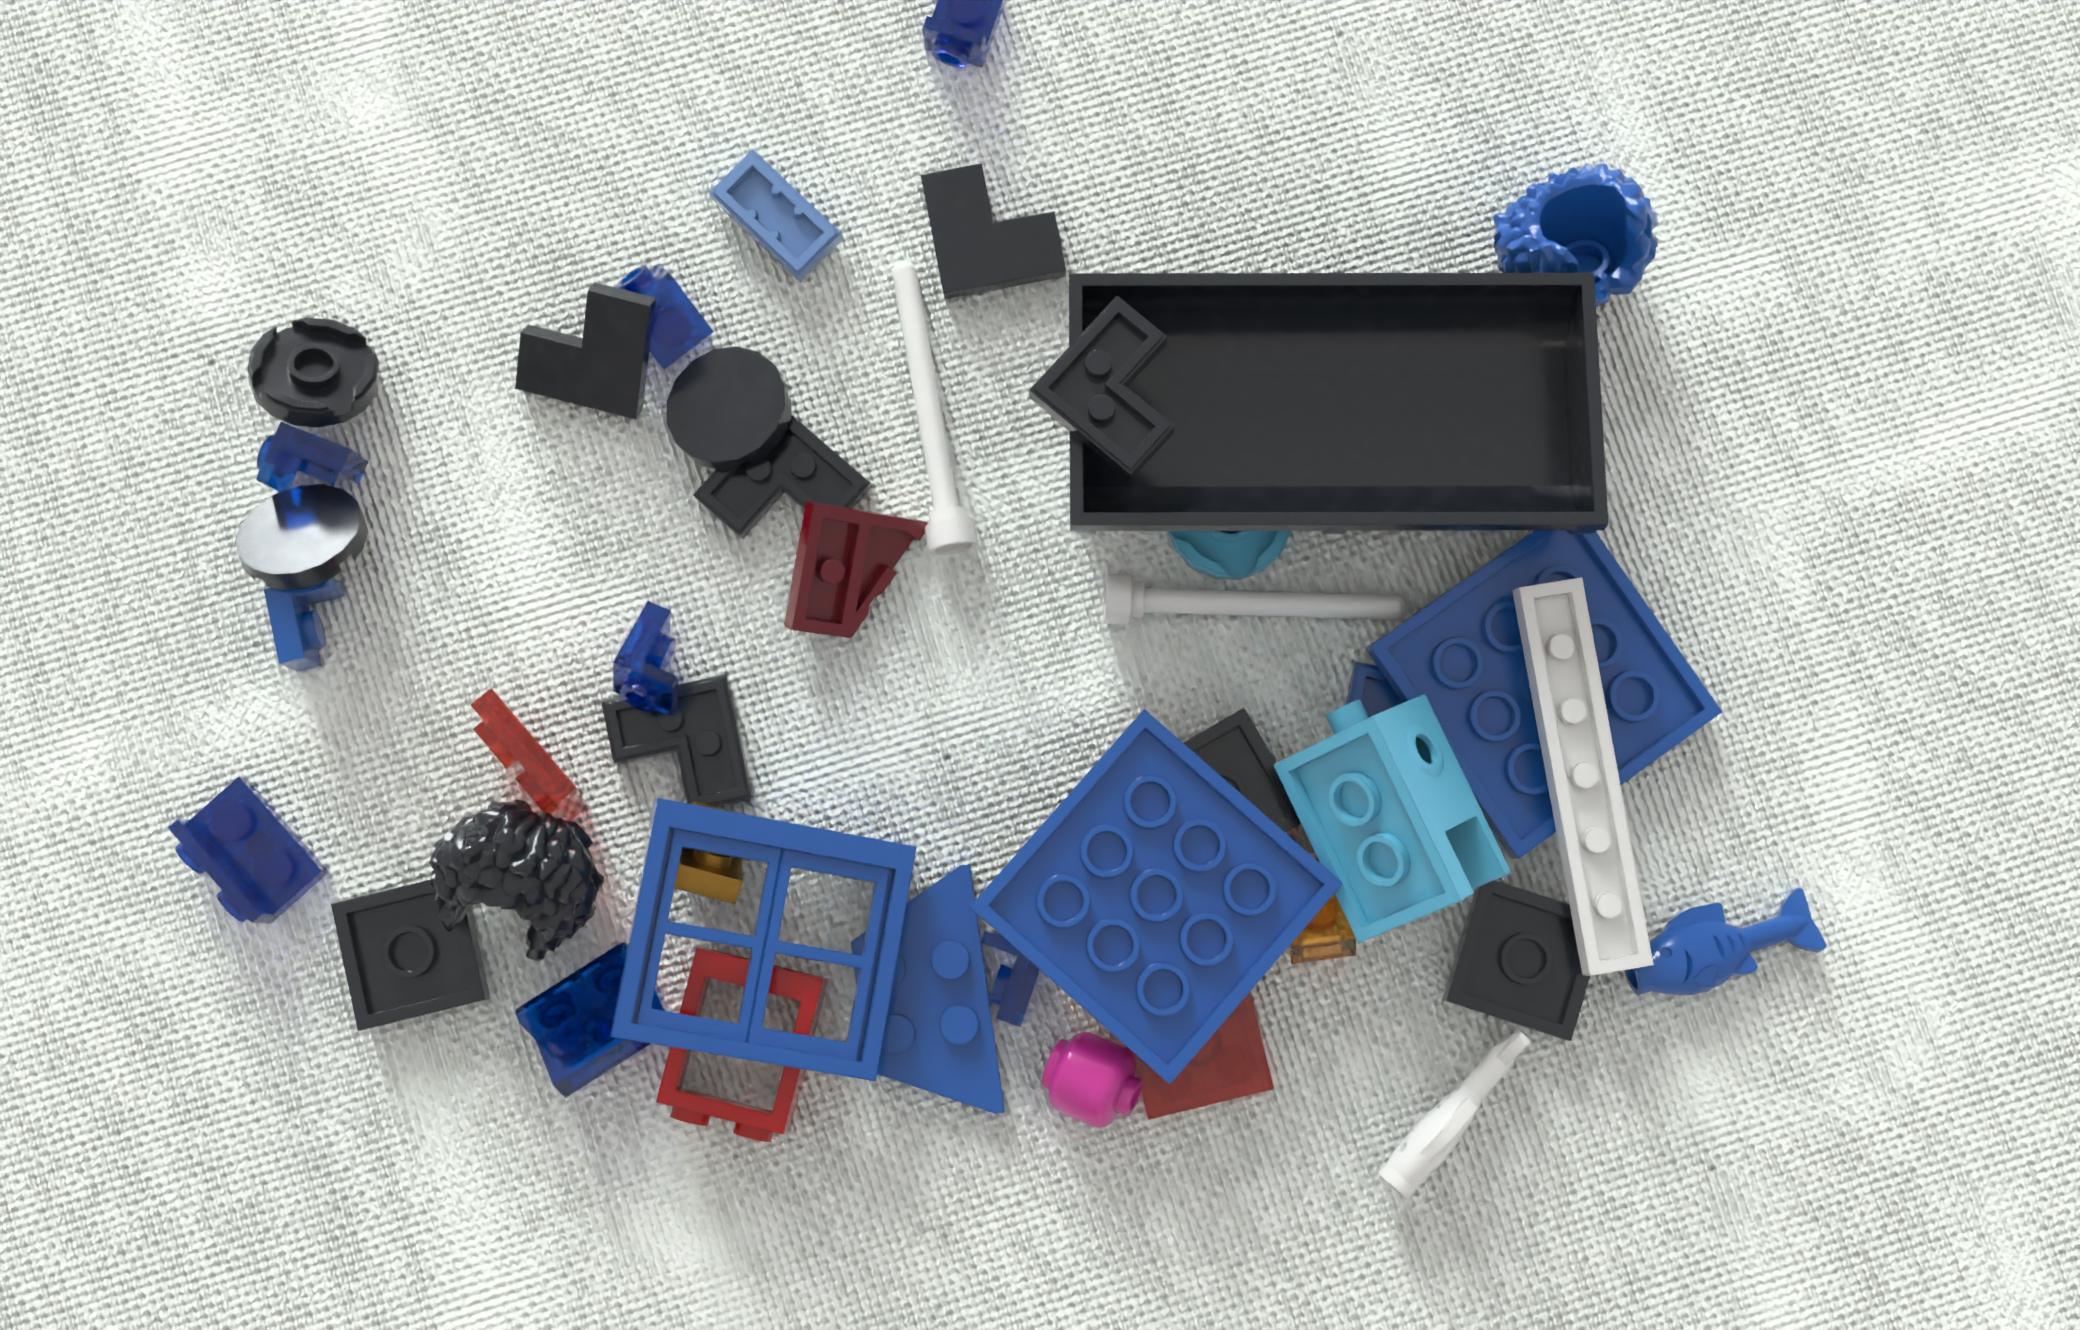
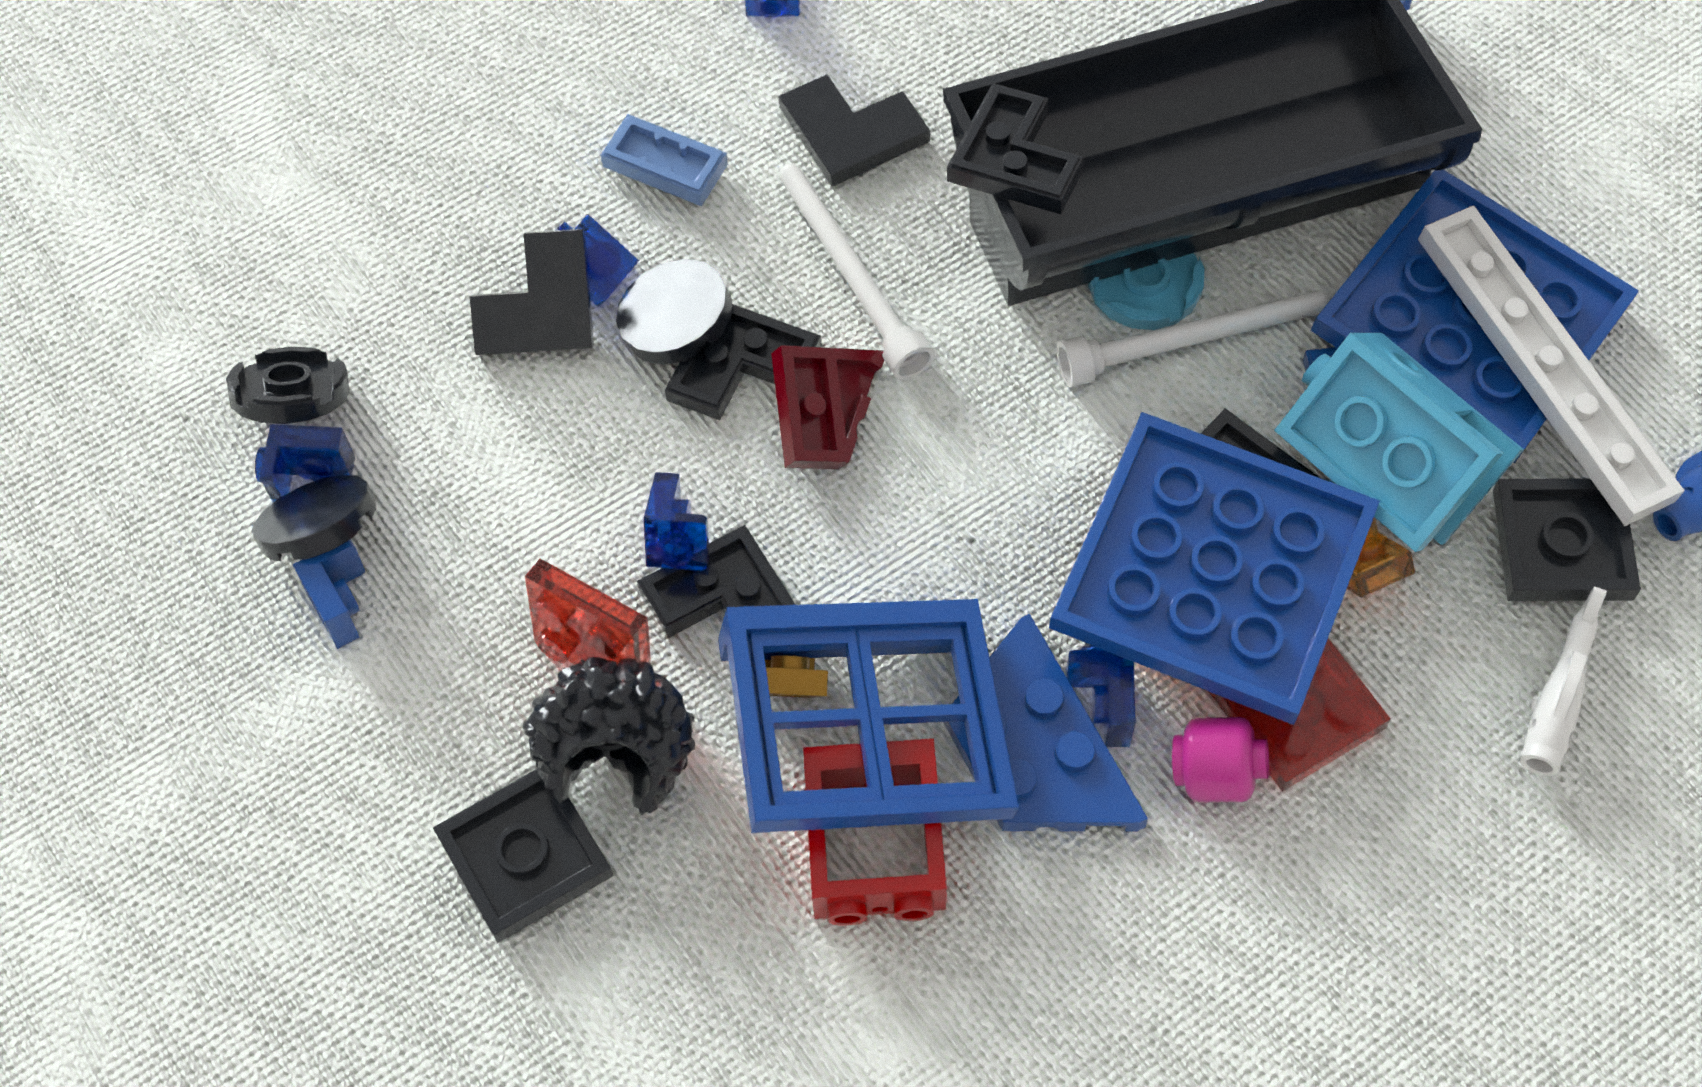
camera: 15 degrees left, 20 degrees down
clear blue bracket [168,777,329,924] -> none
clear blue bracket [515,942,670,1098] -> none

